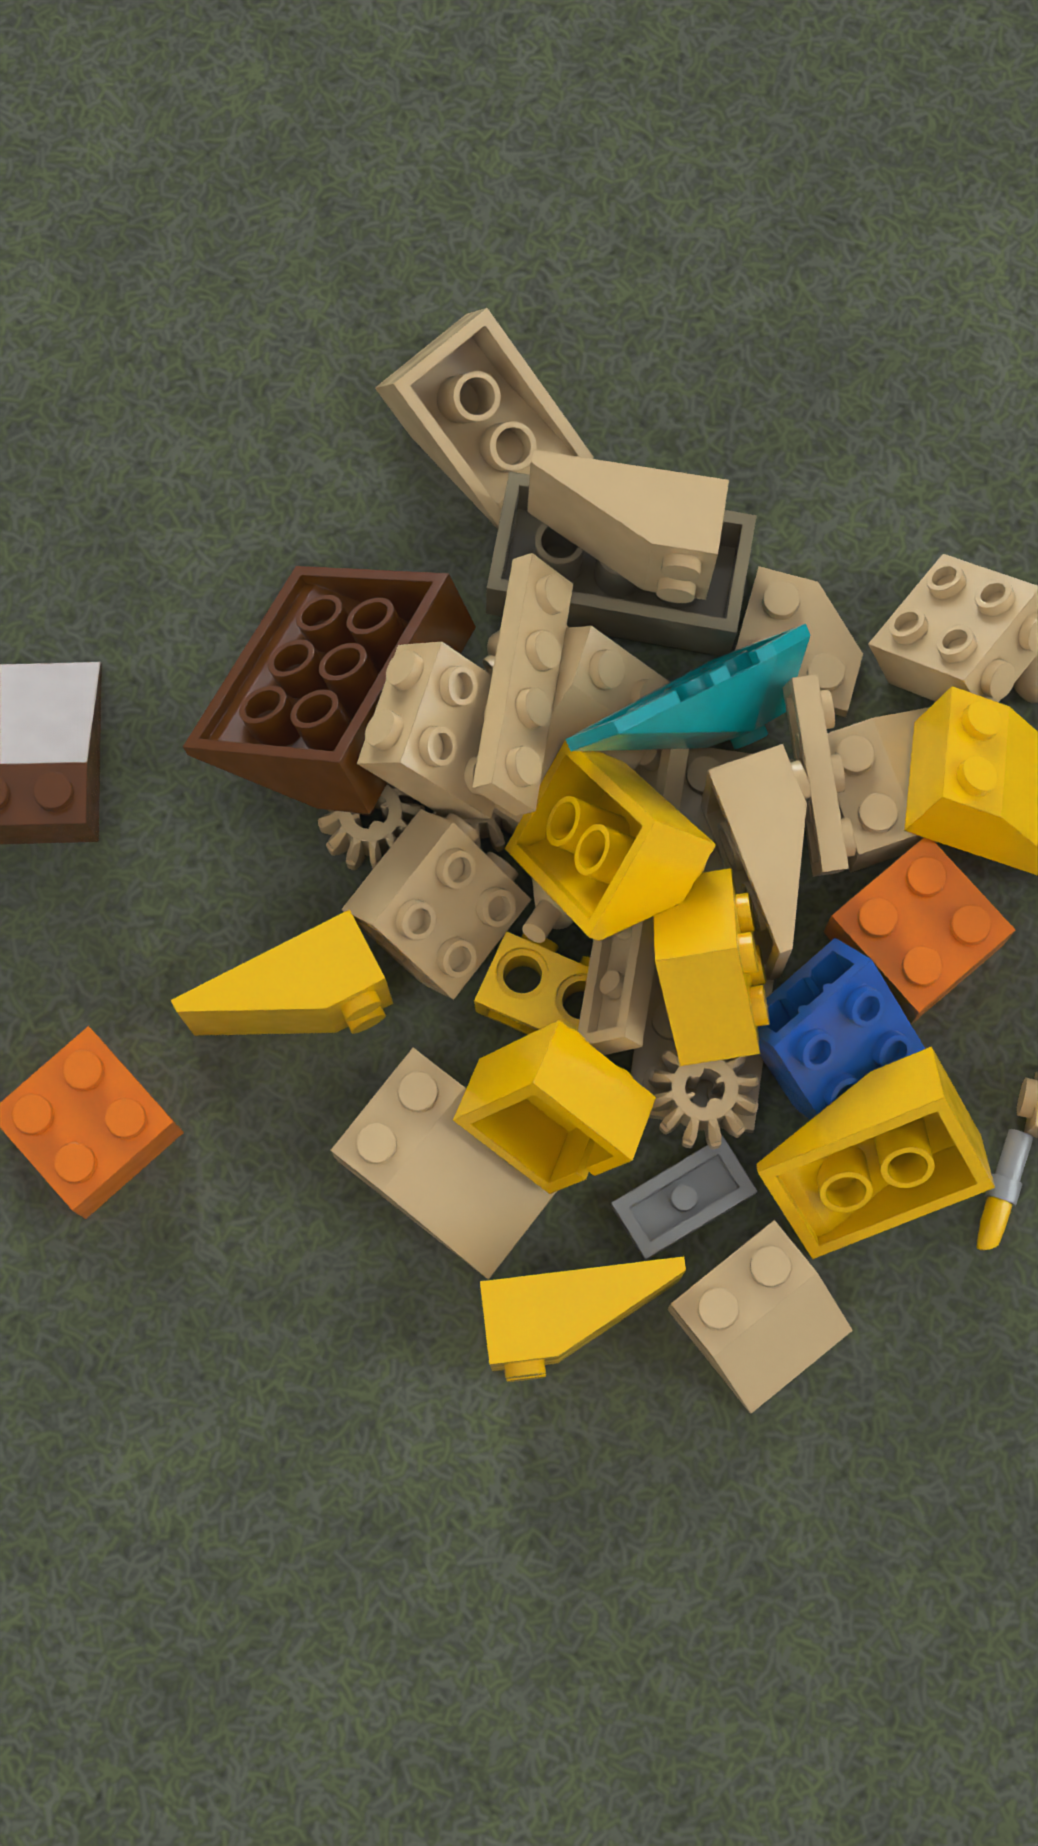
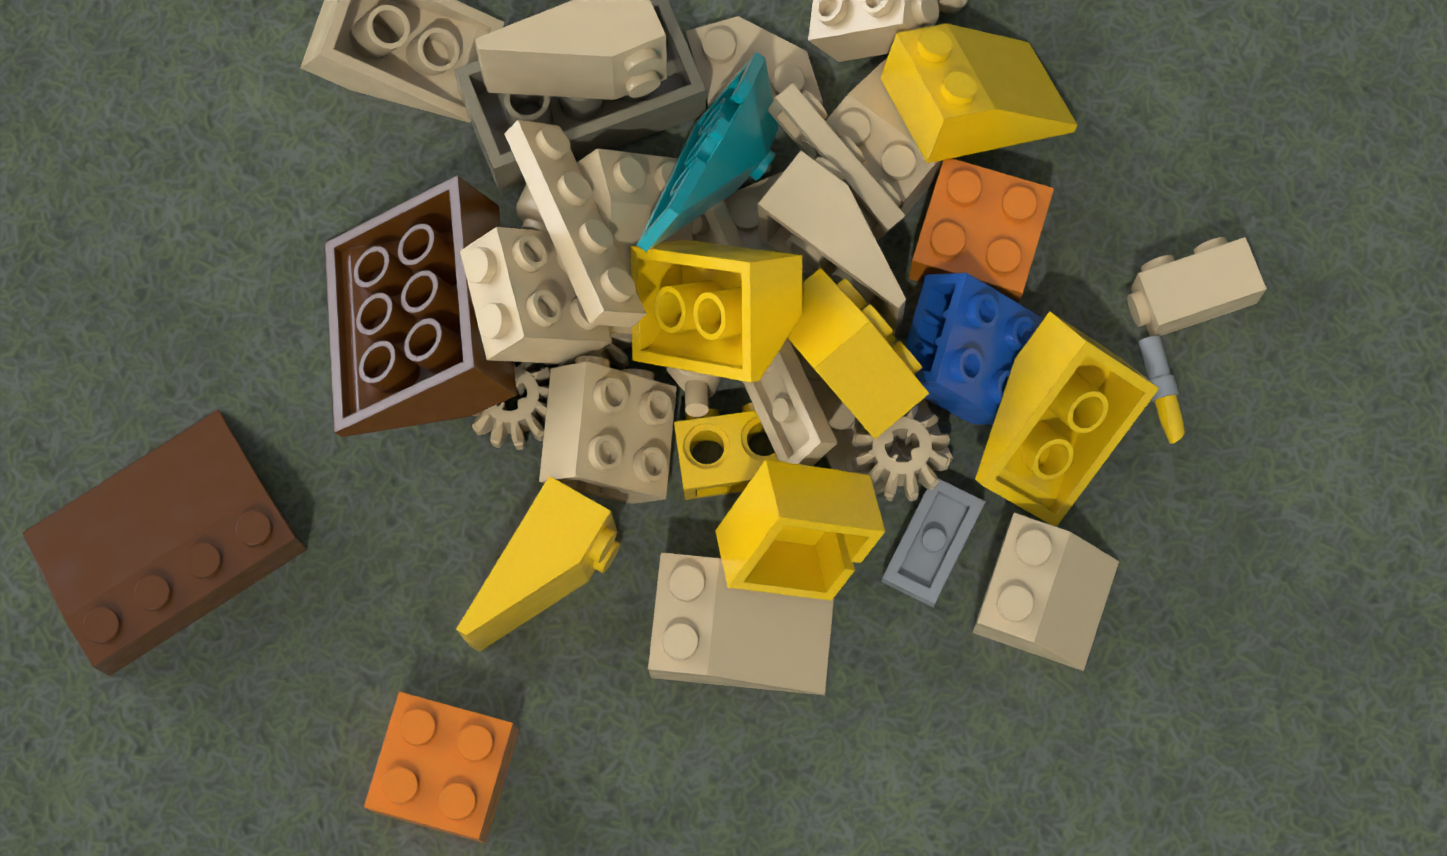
camera: 30 degrees left, 0 degrees up
yellow slope [480,1257,686,1382] -> none

